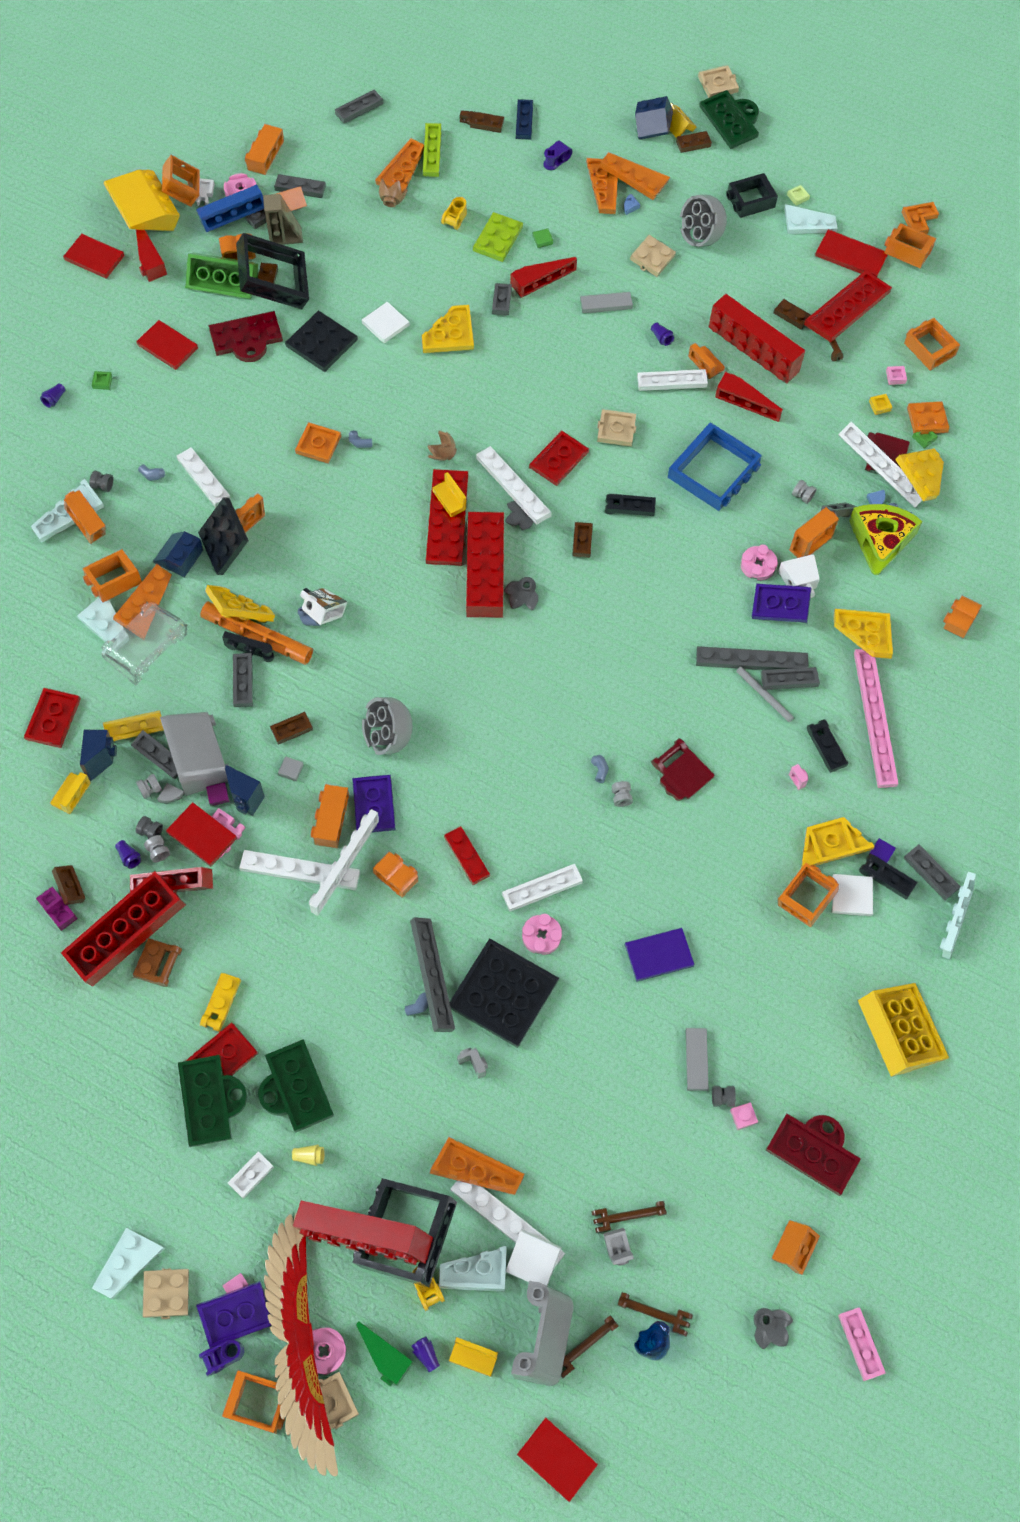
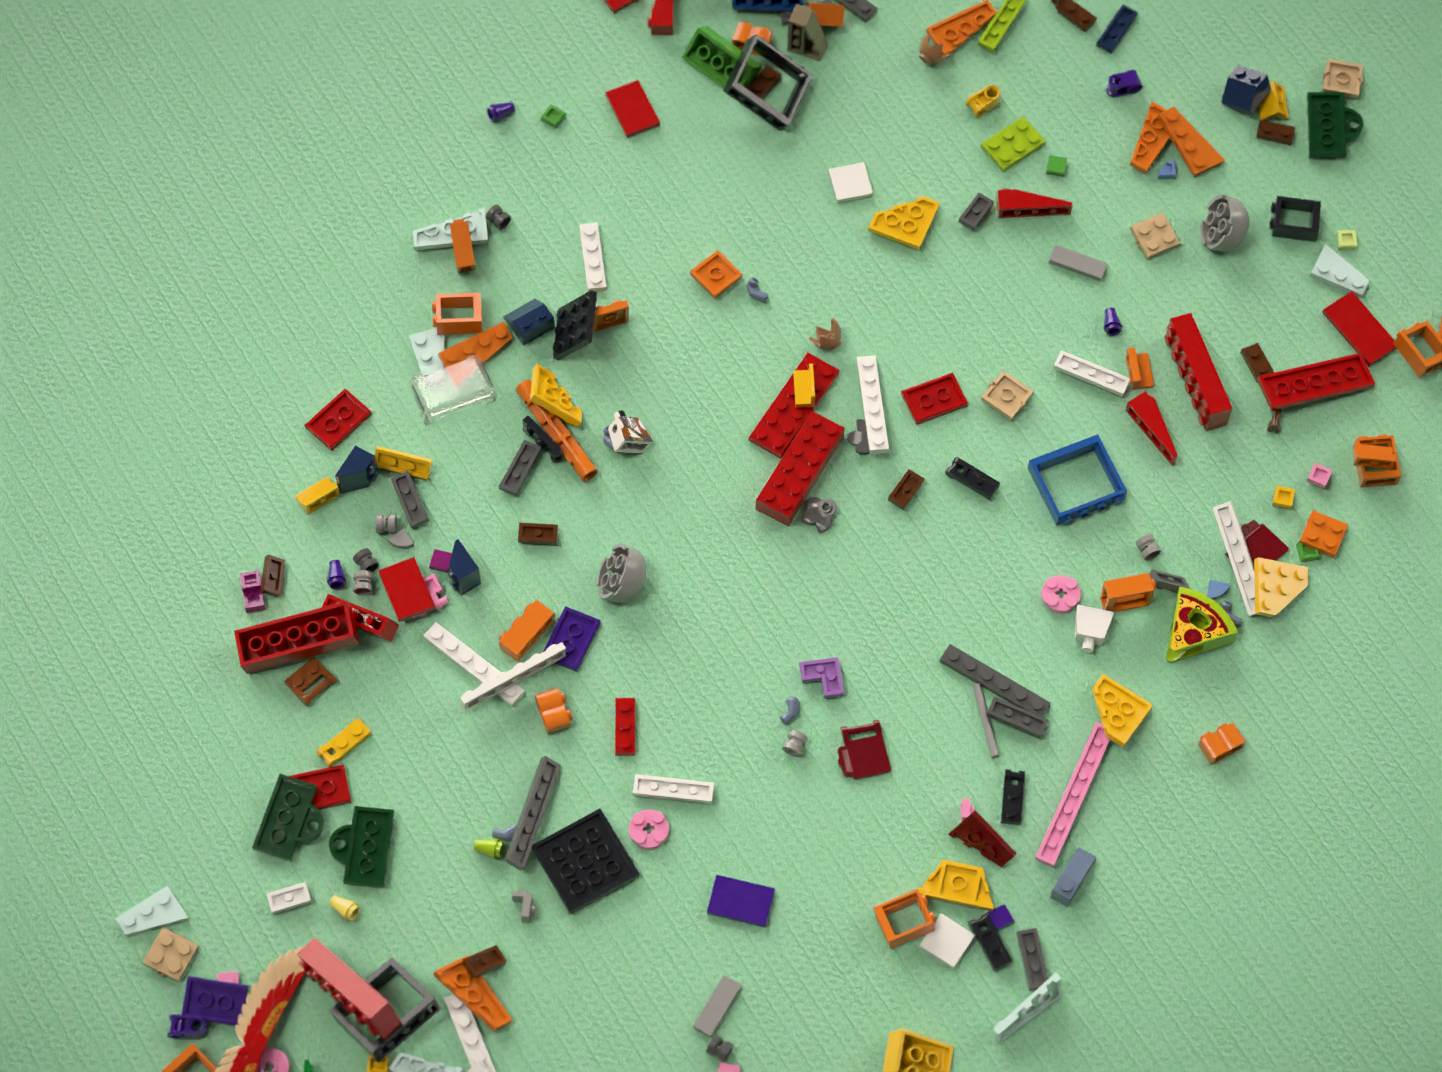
camera: 30 degrees right, 0 degrees up
sand blue arm [138,464,165,481] -> none
light grey windscreen [160,712,229,796] -> none
dark red plate [208,311,283,362] -> none
light grey tile [278,756,304,781] -> none
black plate [285,310,358,372] -> none
dark purple tile [752,583,812,623] -> none
none -> reddish brown plate [462,945,507,979]
none -> lime cone [474,839,505,859]
none -> medium lavender plate [799,657,844,699]
none -> dark red wing [948,810,1017,867]
none -> sand blue slope [1050,848,1096,907]
none -> orange panel [1353,444,1395,470]

